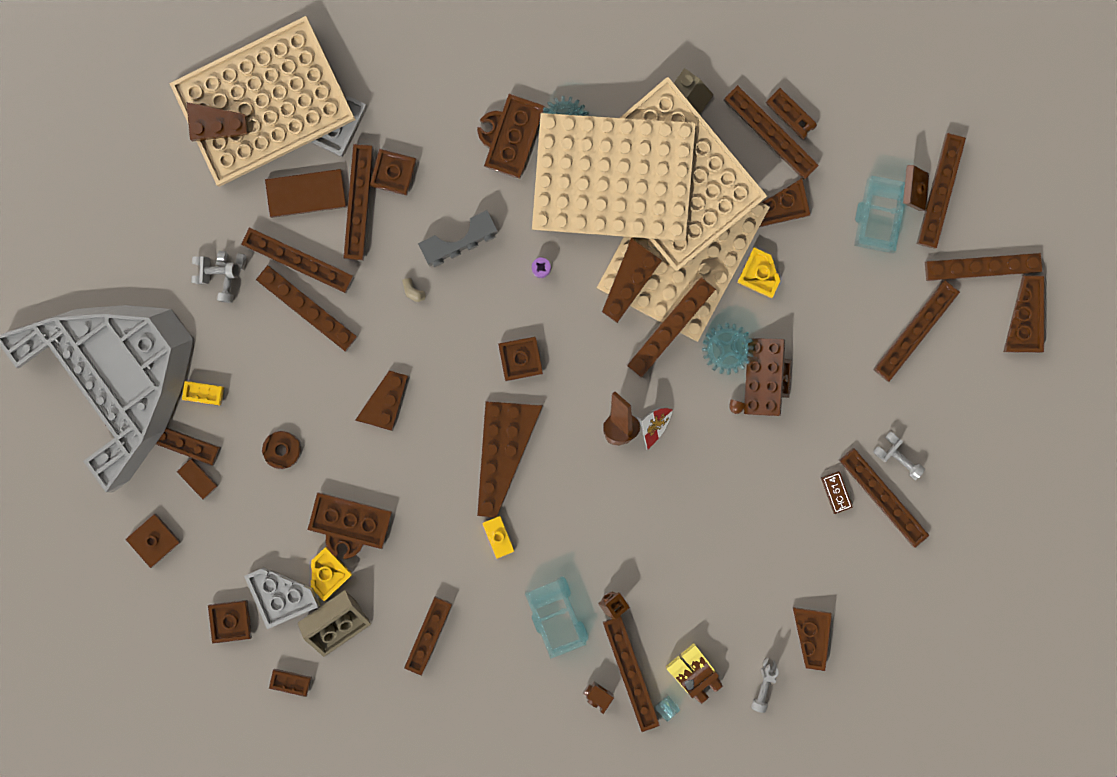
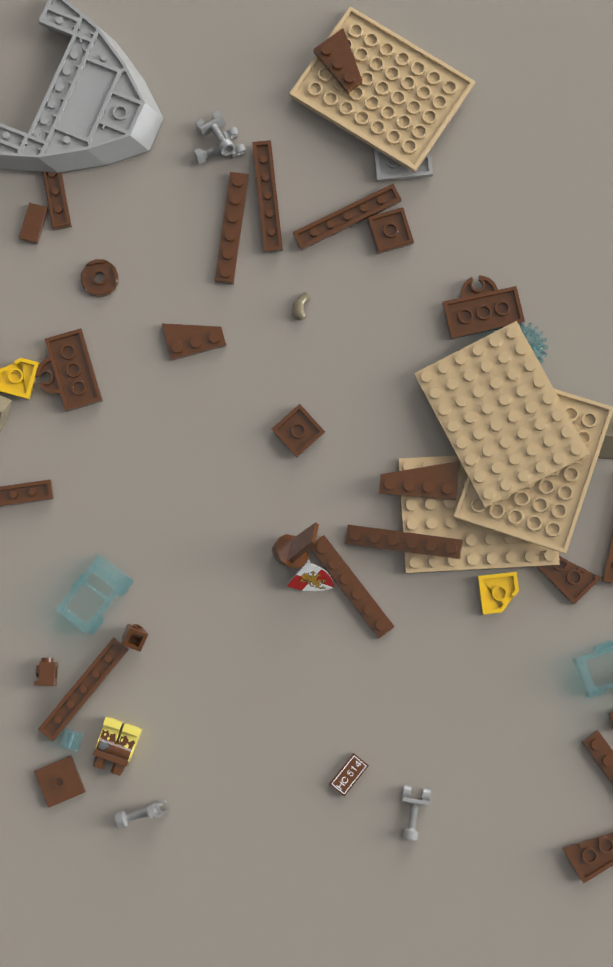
camera: 60 degrees right, 5 degrees down
yellow plate [182,381,224,406] -> none
reddish brown tile [265,169,347,218] -> none
dark grey arch [418,210,498,267] -> none
reddish brown wing [477,401,543,517] -> none
yellow plate [482,516,514,559] -> none
medium lavender wheel [532,257,551,278] -> none
clear light blue gear [701,323,754,375] -> none
reddish brown hinge [729,399,746,414] -> none
reddish brown bracket [744,338,792,416] -> none
reddish brown wing [793,607,832,671] -> none
reddish brown tile [839,448,930,548] -> none
reddish brown tile [873,280,960,382] -> none
none -> reddish brown plate [34,755,86,808]
none -> reddish brown plate [310,535,395,638]

